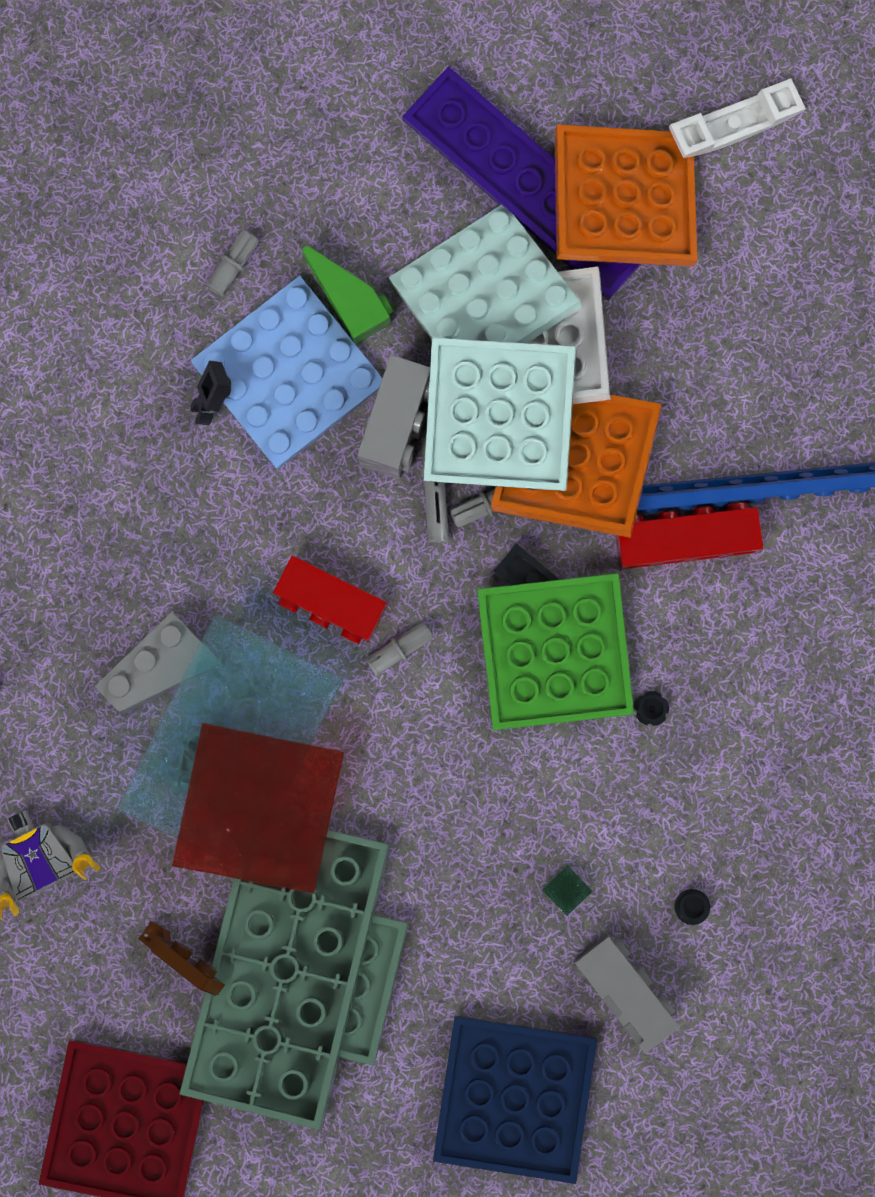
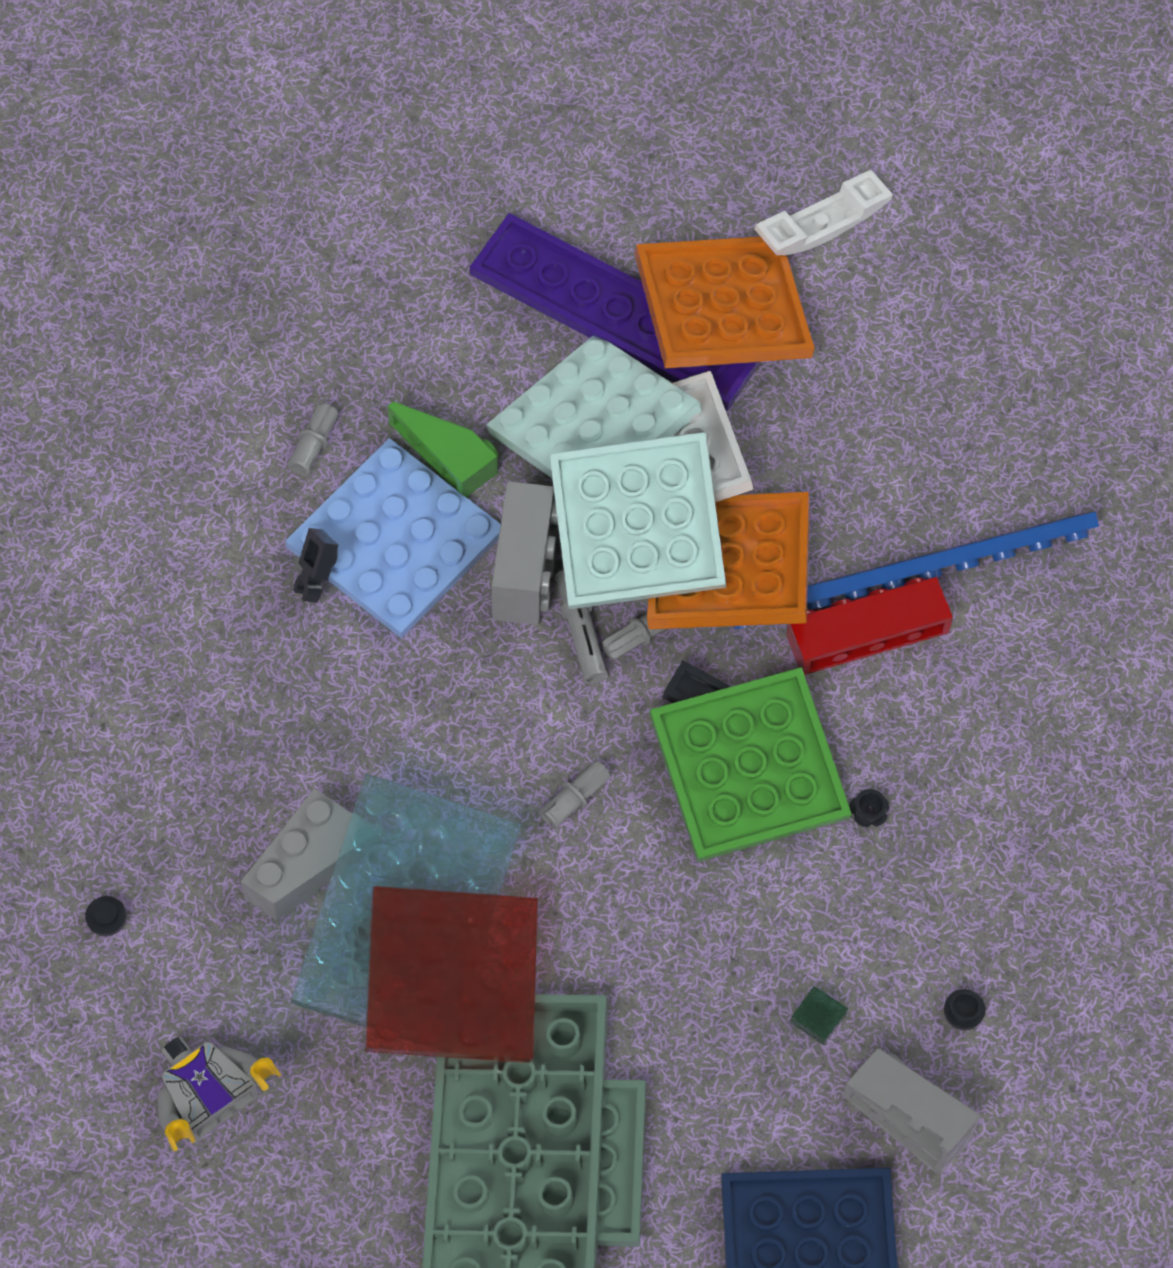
camera: 15 degrees left, 20 degrees down
reddish brown hinge [138,921,225,996] -> none
red brick [273,555,388,645] -> none

